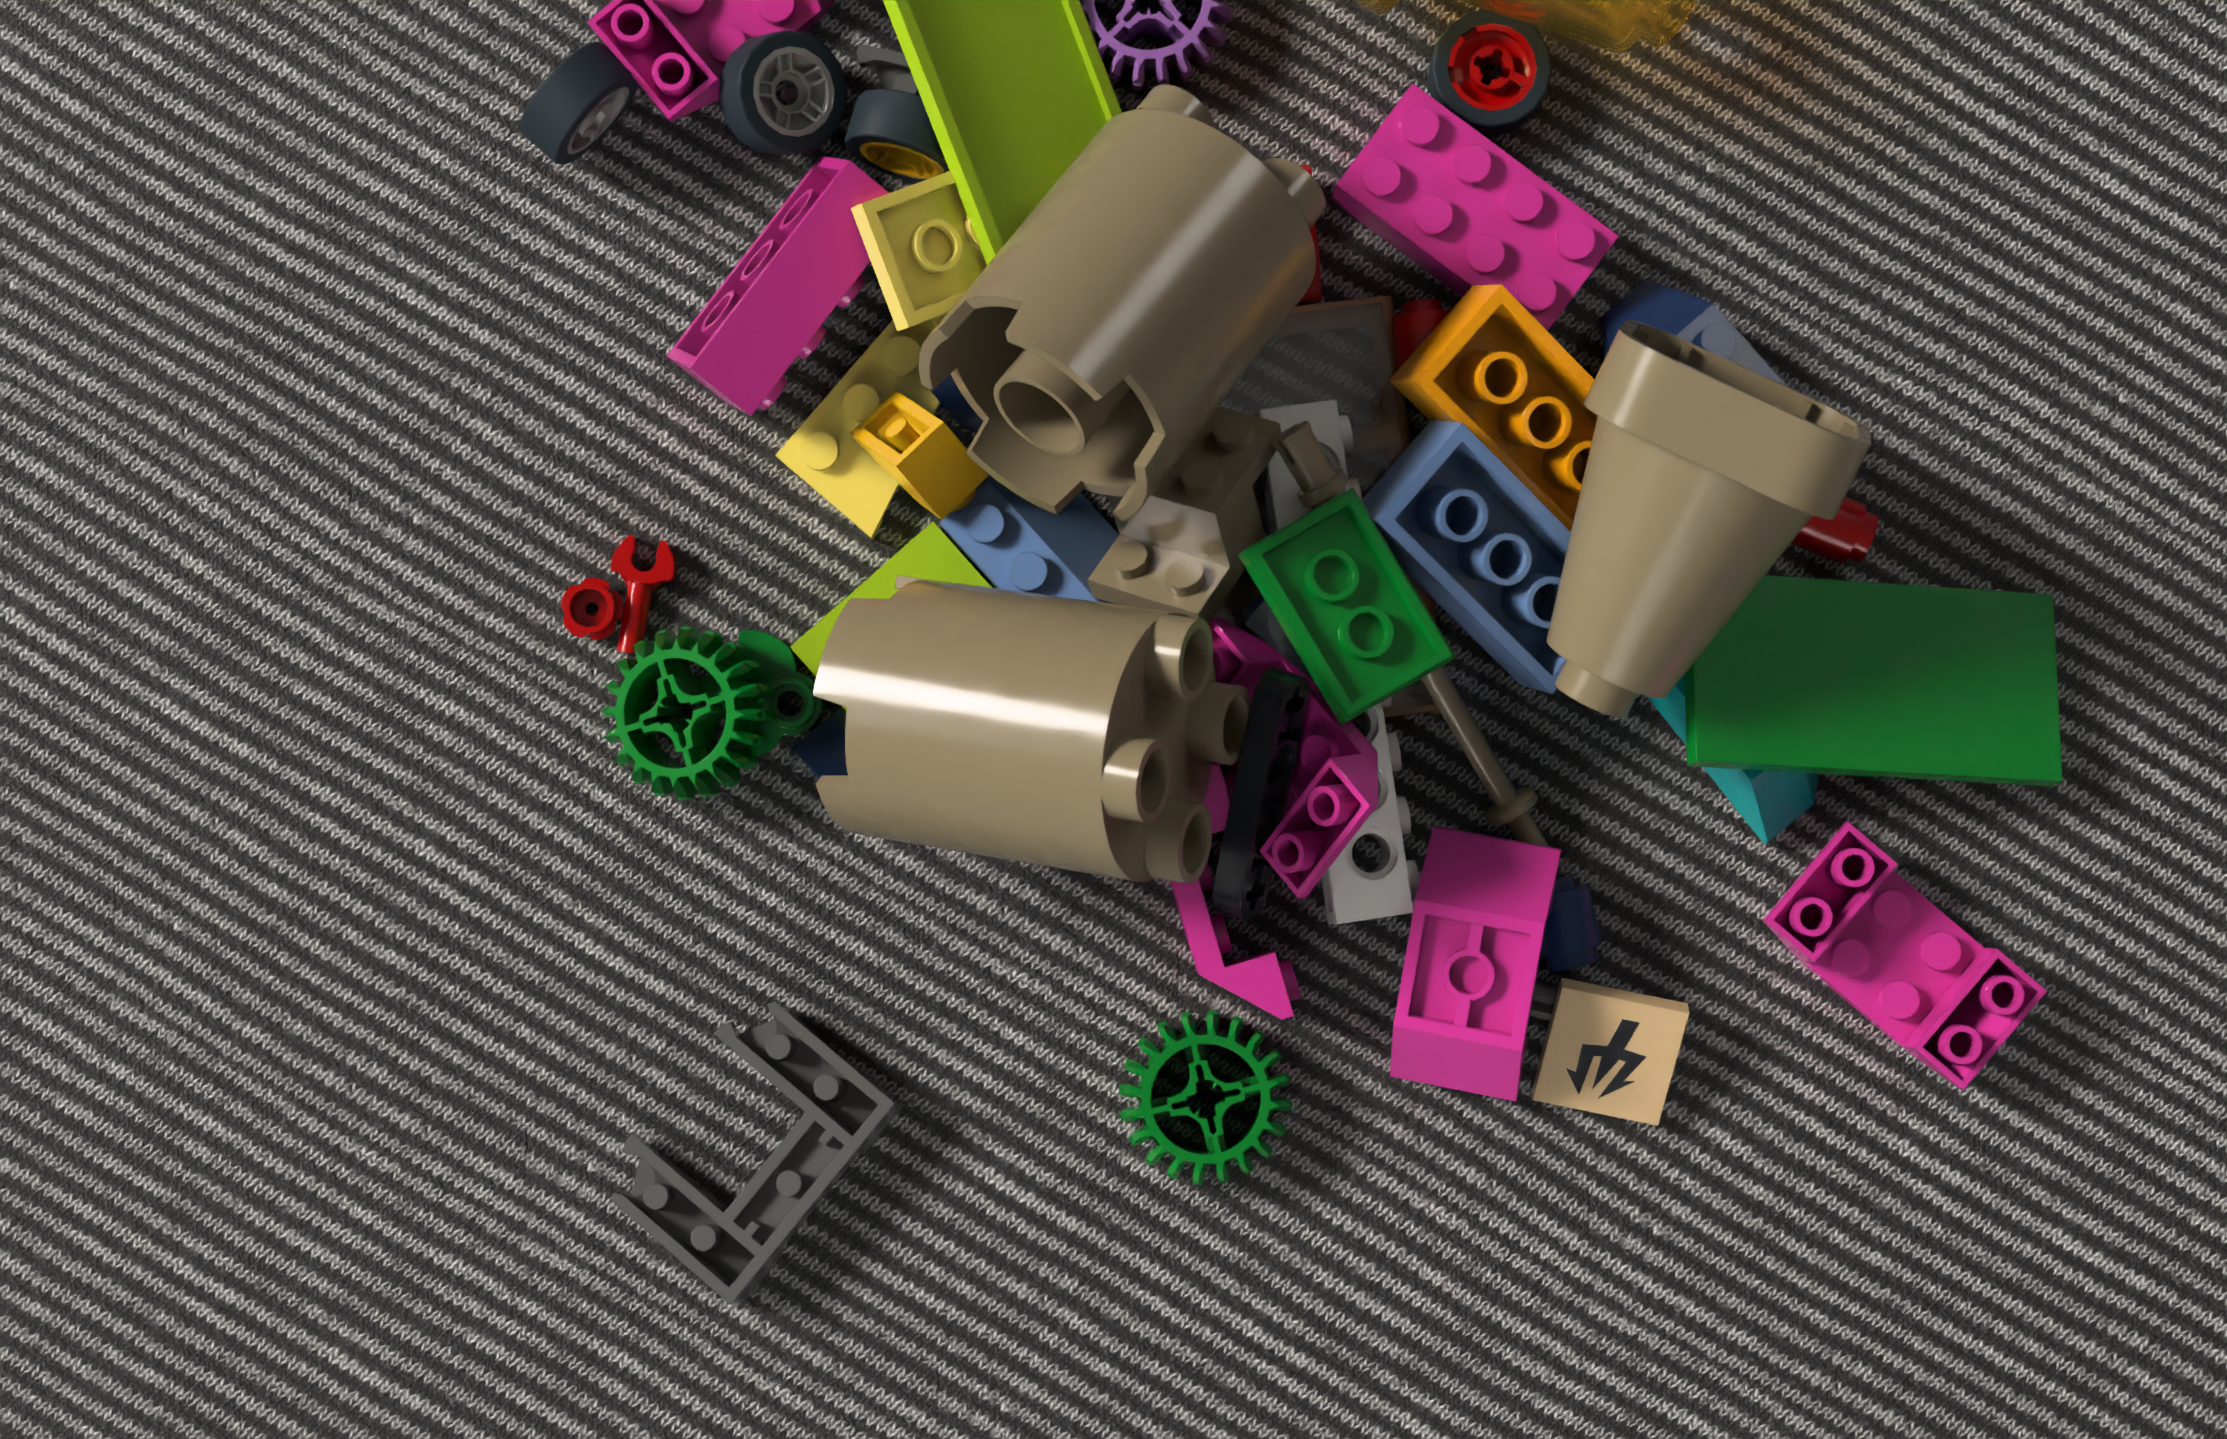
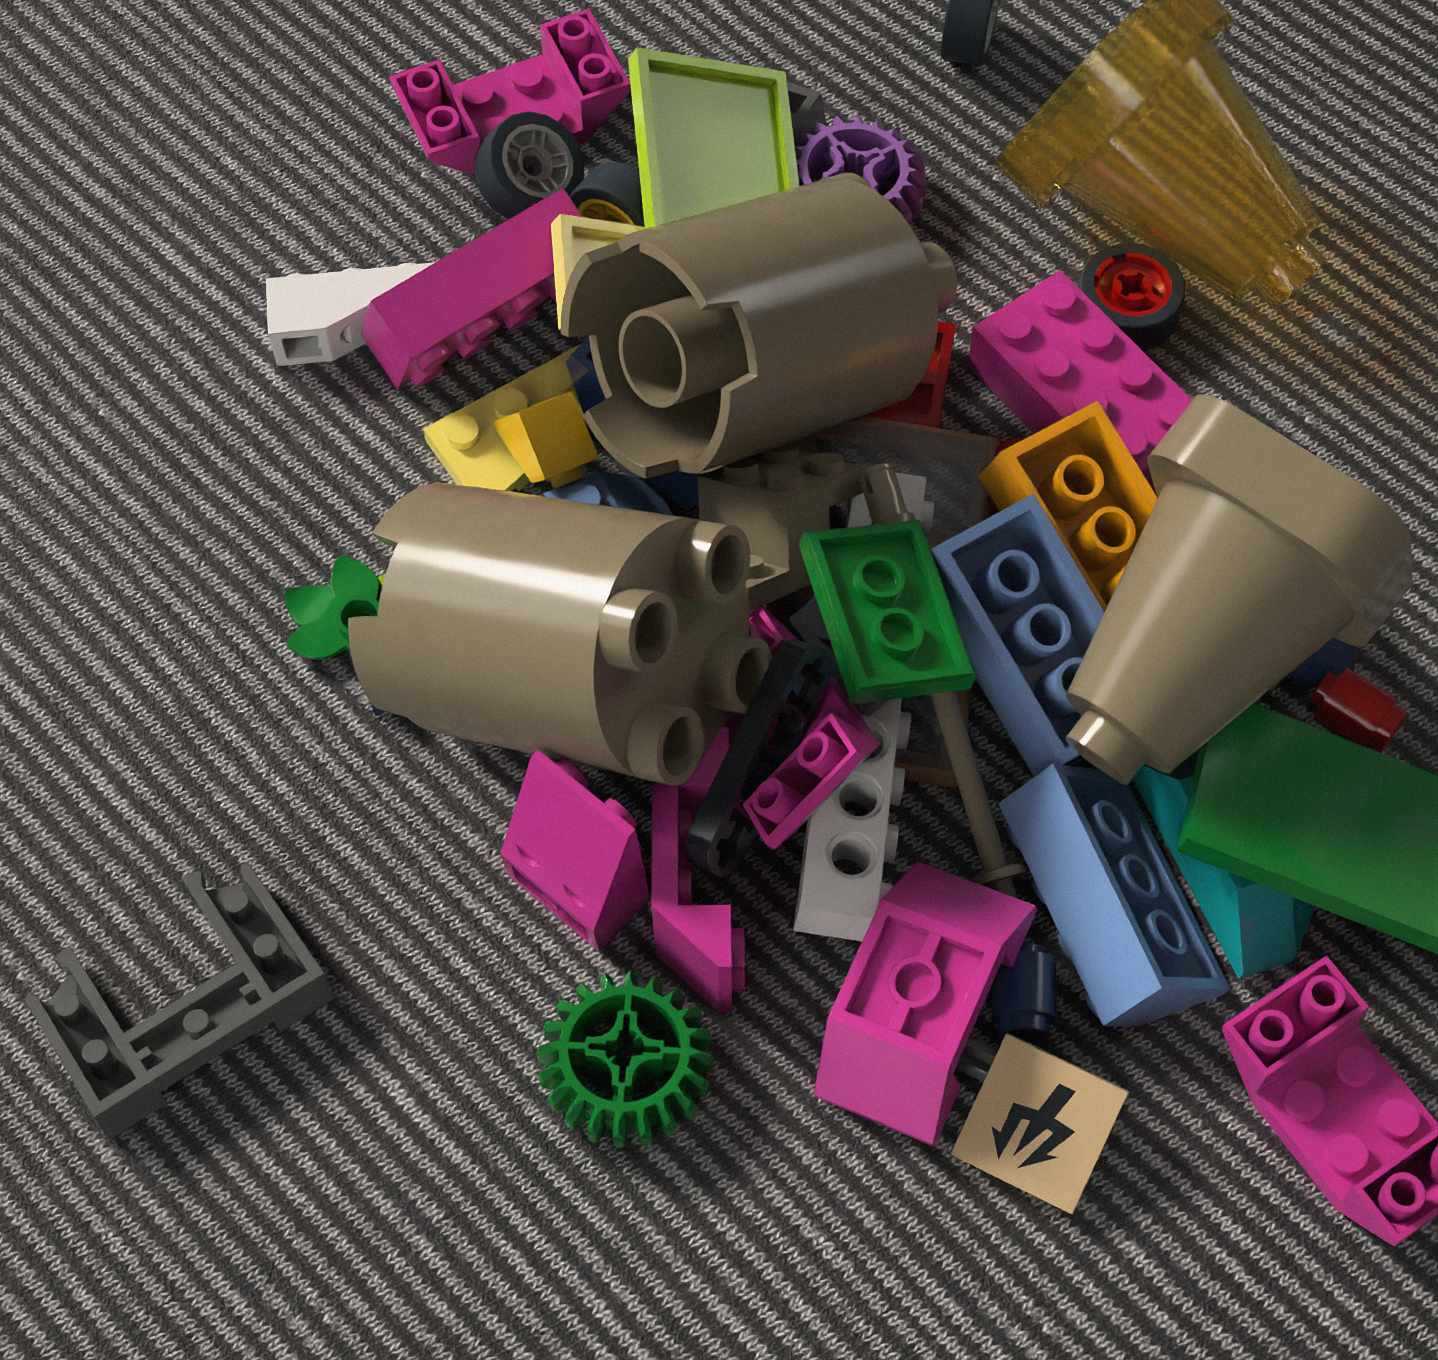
camera: 15 degrees right, 25 degrees down
black wheel [520,42,639,165] -> none
red plate [561,578,624,640] -> none
green gear [600,626,775,800] -> none
red bar [610,535,678,655] -> none
none -> white slope [266,262,435,366]
none -> dark pink slope [500,749,650,953]
none -> medium blue slope [998,763,1231,1026]

